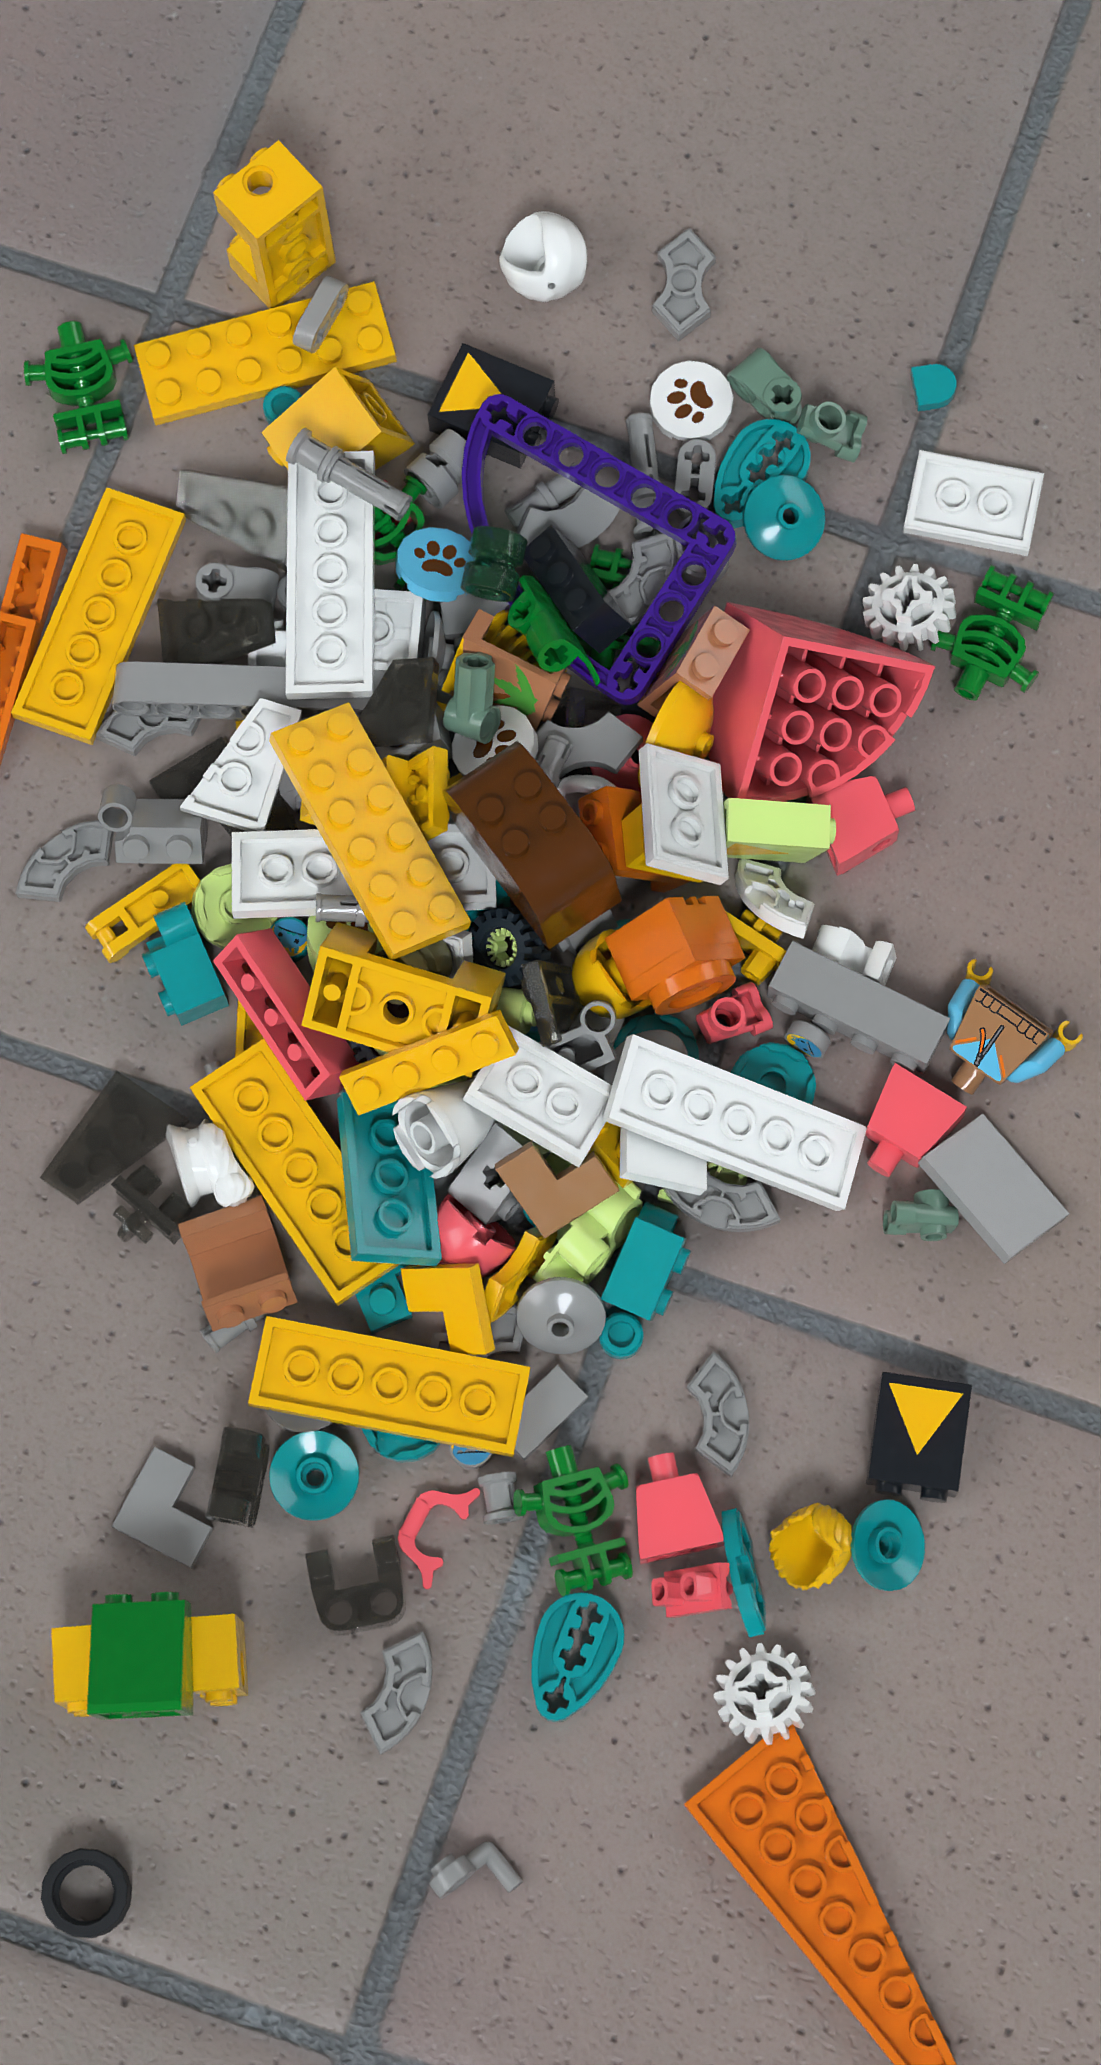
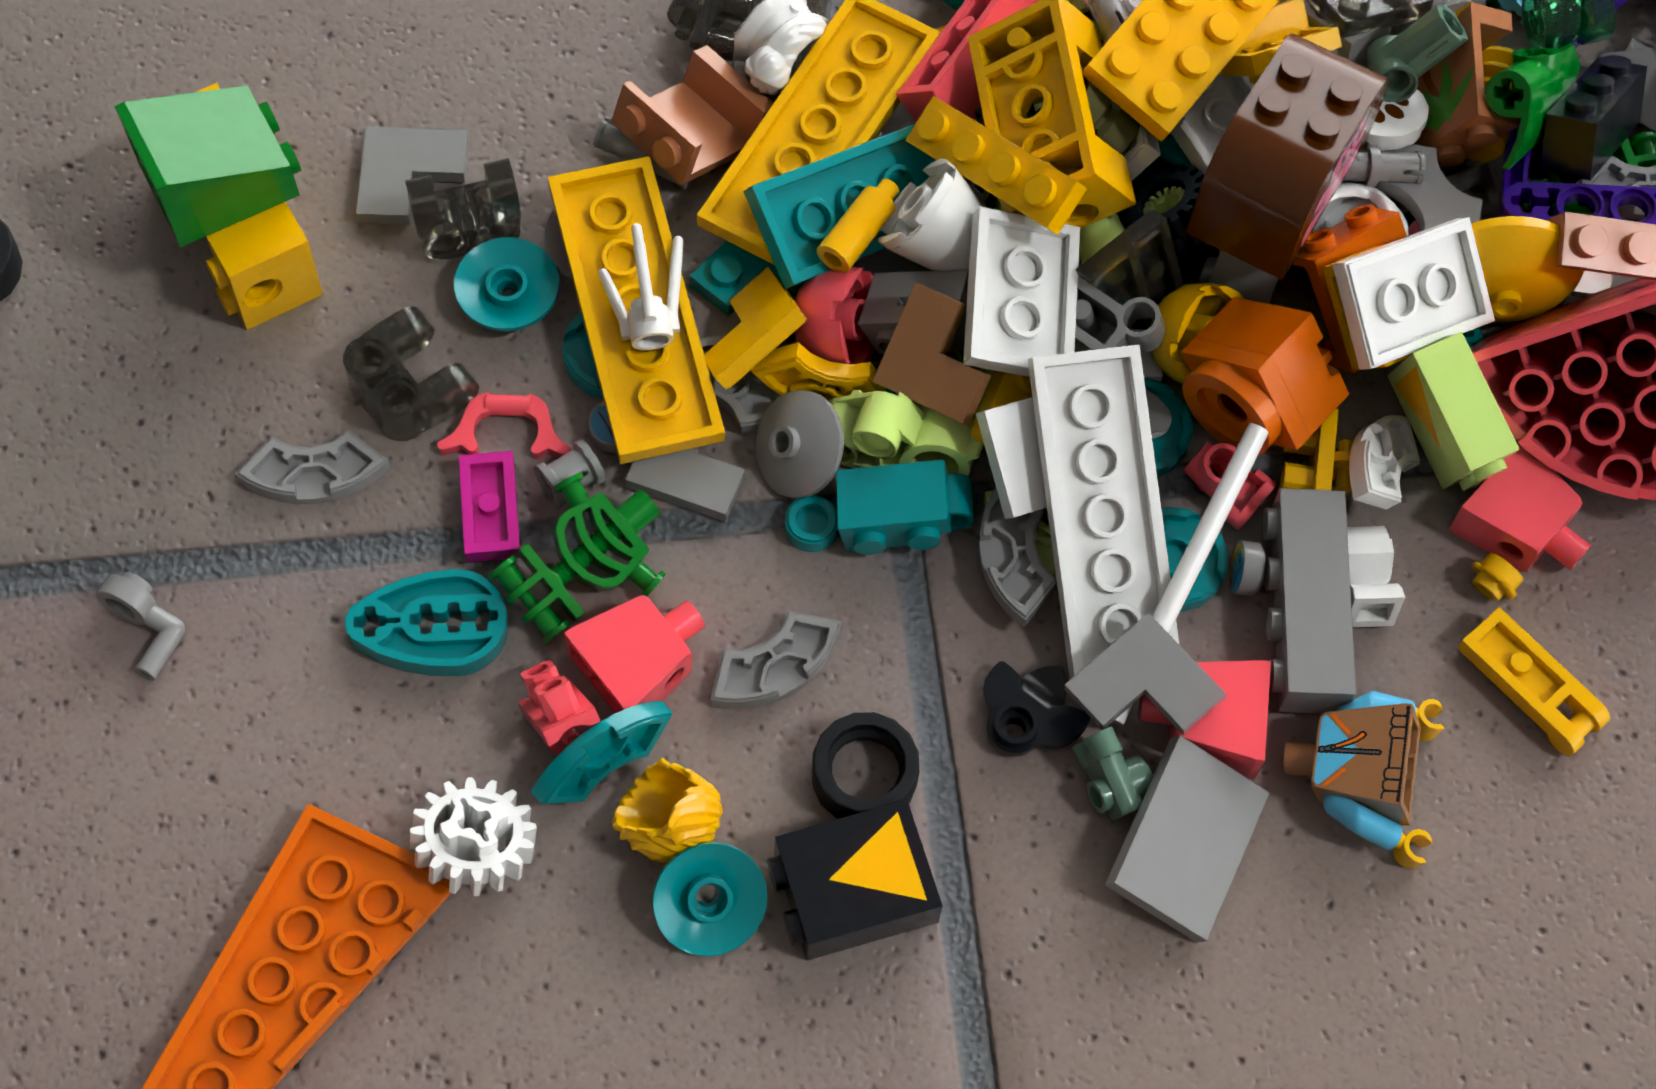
camera: 55 degrees right, 10 degrees down
none -> dark pink plate [458,451,521,563]
none -> white plant [598,223,683,350]
none -> black tyre [812,712,920,819]
none -> yellow cylinder [817,178,899,273]
none -> black plate [983,661,1090,756]
none -> light grey tile [1064,613,1226,735]
none -> white bar [1113,423,1269,726]
none -> yellow plate [1457,607,1611,756]
none -> yellow plate [1472,552,1524,602]

